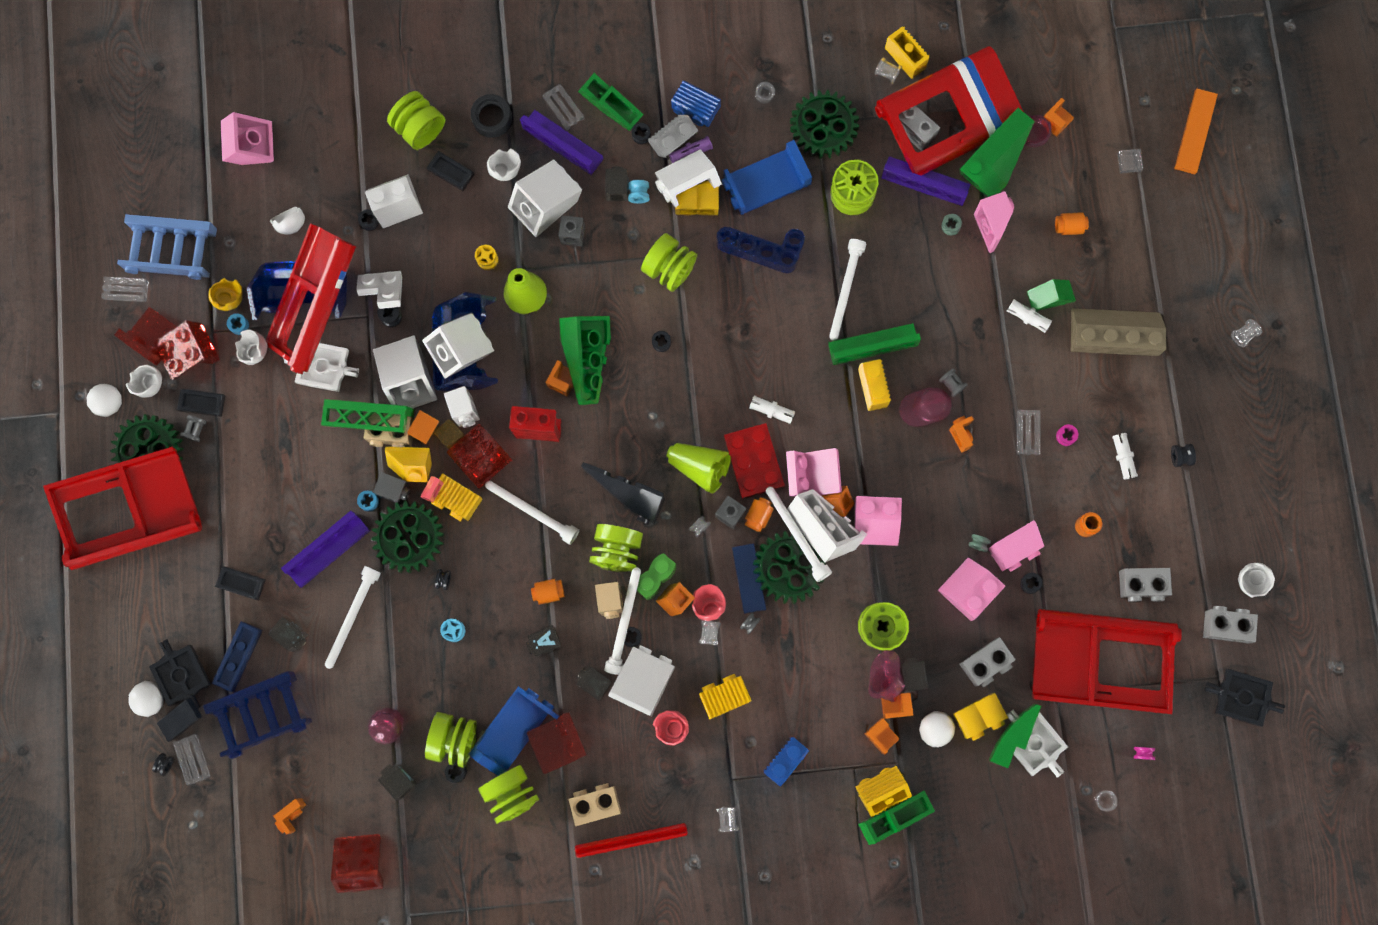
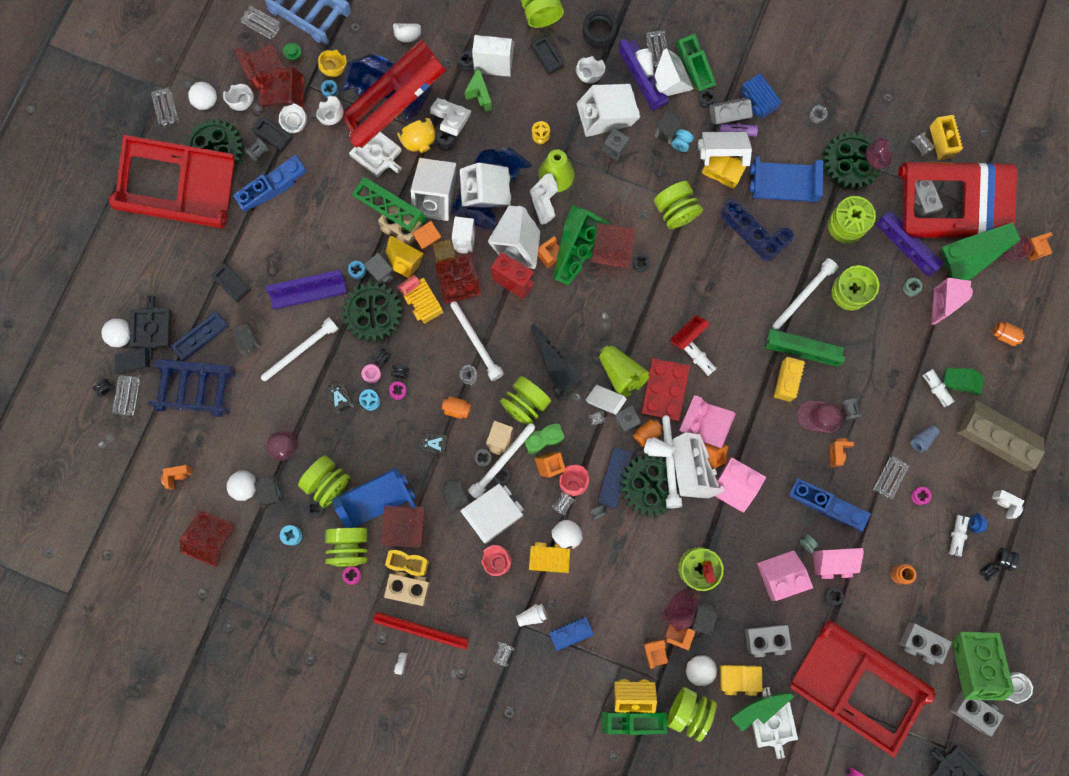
camera: 20 degrees right, 0 degrees up
none -> clear tile [151,87,179,128]
none -> white hair [227,470,257,501]
none -> blue slope [233,154,307,211]
none -> white hair [279,103,307,133]
none -> medium azure wheel [280,525,303,546]
none -> green plate [283,43,302,61]
none -> clear smoke brick [325,382,354,414]
none -> dark pink bush [342,566,361,585]
none -> bright pink tile [362,364,382,384]
none -> yellow brick [385,550,430,576]
none -> dark pink bush [389,382,406,400]
none -> black bush [391,365,409,378]
none -> white tile [394,652,408,675]
none -> yellow cylinder [397,118,435,153]
none -> clear bush [459,365,478,385]
none -> bright green slope [465,69,492,112]
none -> dark grey bush [474,449,492,467]
none -> white slope [488,206,540,269]
none -> white cone [516,604,547,627]
none -> white plate [529,174,558,225]
none -> white hair [551,520,583,549]
none -> white tile [586,385,627,415]
none -> clear red bracket [592,223,635,268]
none -> white cone [635,49,654,78]
none -> white cone [644,437,675,458]
none -> white slope [655,48,694,96]
none -> lime wheel [667,687,717,742]
none -> red tile [669,315,710,350]
none -> red tile [702,561,715,583]
none -> blue slope [789,478,871,532]
none -> lime wheel [831,265,879,311]
none -> clear pink hair [865,138,893,169]
none -> sand blue cone [910,425,939,452]
none -> bright green piece [951,632,1014,701]
none -> blue plate [969,513,988,533]
none -> black bush [979,562,1000,581]
none -> white bracket [992,490,1024,519]

